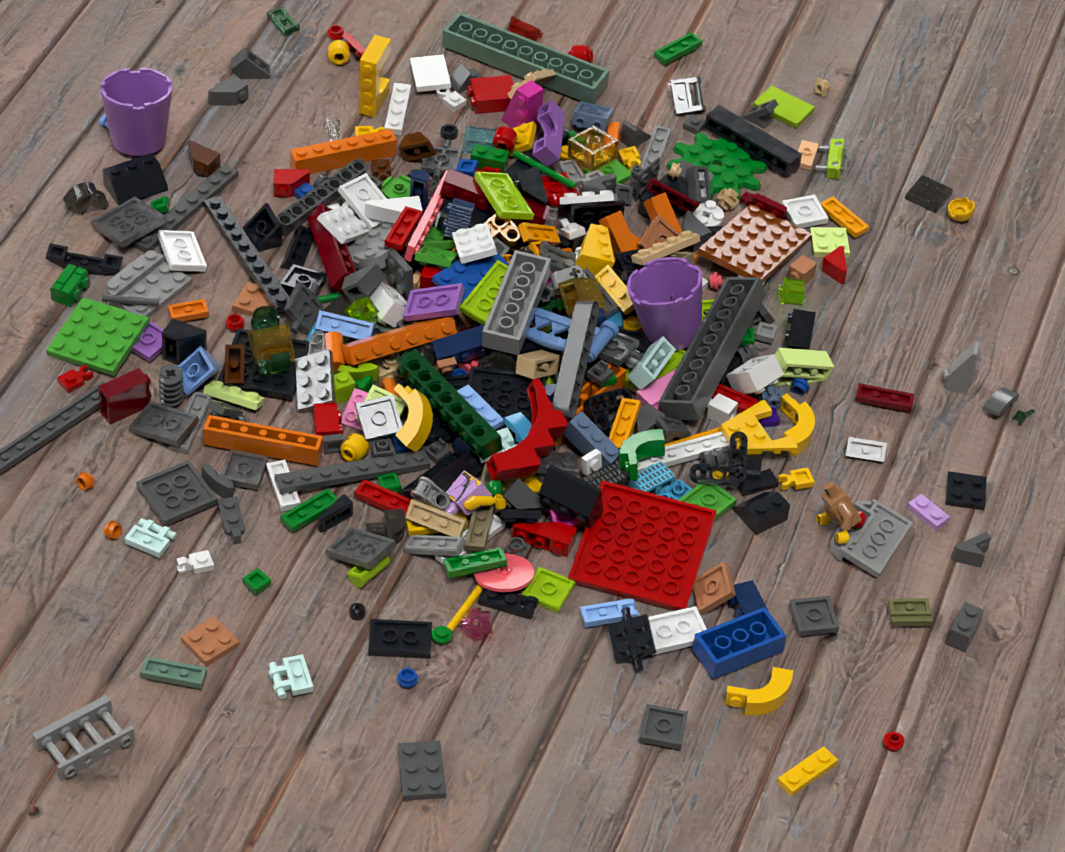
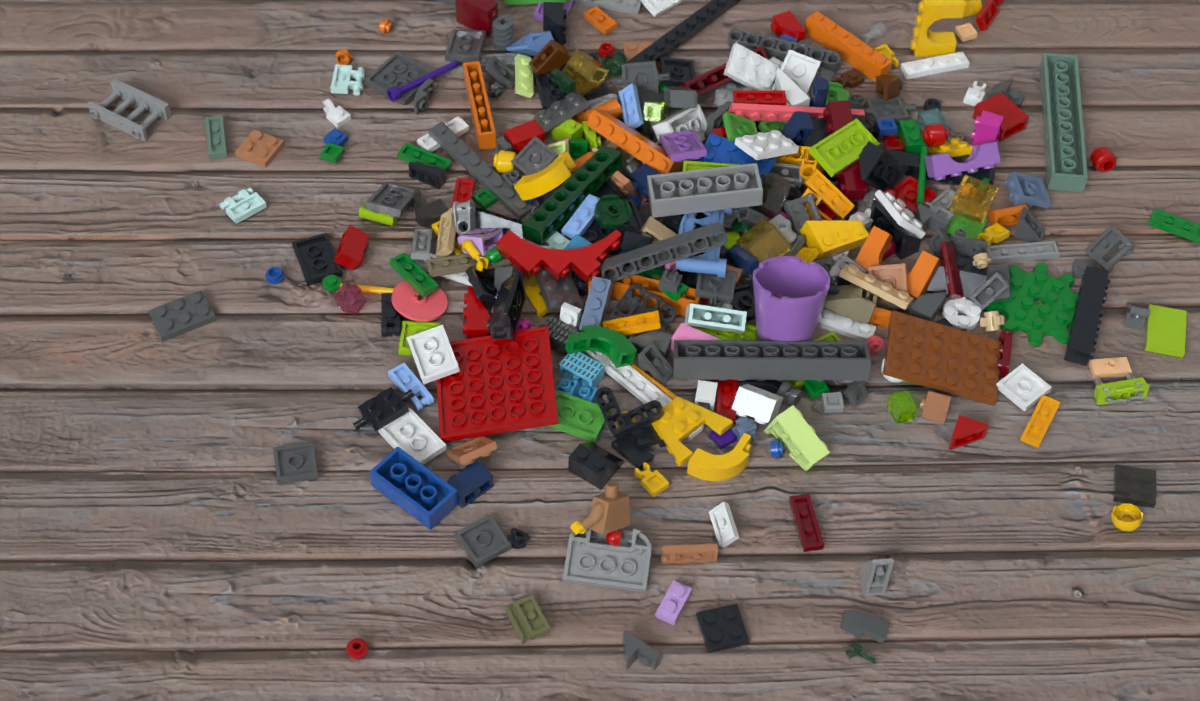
camera: 70 degrees right, 5 degrees up
dark grey hinge [218,496,245,544] -> none
flat silver plate [221,449,268,490] -> none
black slope [243,203,282,252] -> none
black slope [280,225,314,270] -> none
black hinge [349,603,366,621] -> none
white tile [410,54,451,92] -> none
dark grey plate [505,537,528,557] -> none
clear red hinge [507,16,543,42] -> none
tan plate [507,69,557,99] -> none
dark grey wheel [699,447,725,465] -> none
yellow arch [724,667,794,716] -> none
yellow plate [777,746,838,797] -> none
black brick [784,309,816,349] -> none
yellowish green plate [810,227,850,258] -> none
dark grey brick [946,602,984,653] -> none
none -> blue plate [323,128,348,147]
none -> red brick [333,225,369,271]
none -> dark purple piece [387,61,458,102]
none -> white plate [406,325,460,385]
none -> black plate [507,528,530,549]
none -> dark green plate [594,194,632,229]
none -> black slope [620,224,653,251]
none -> nougat hinge [661,543,718,564]

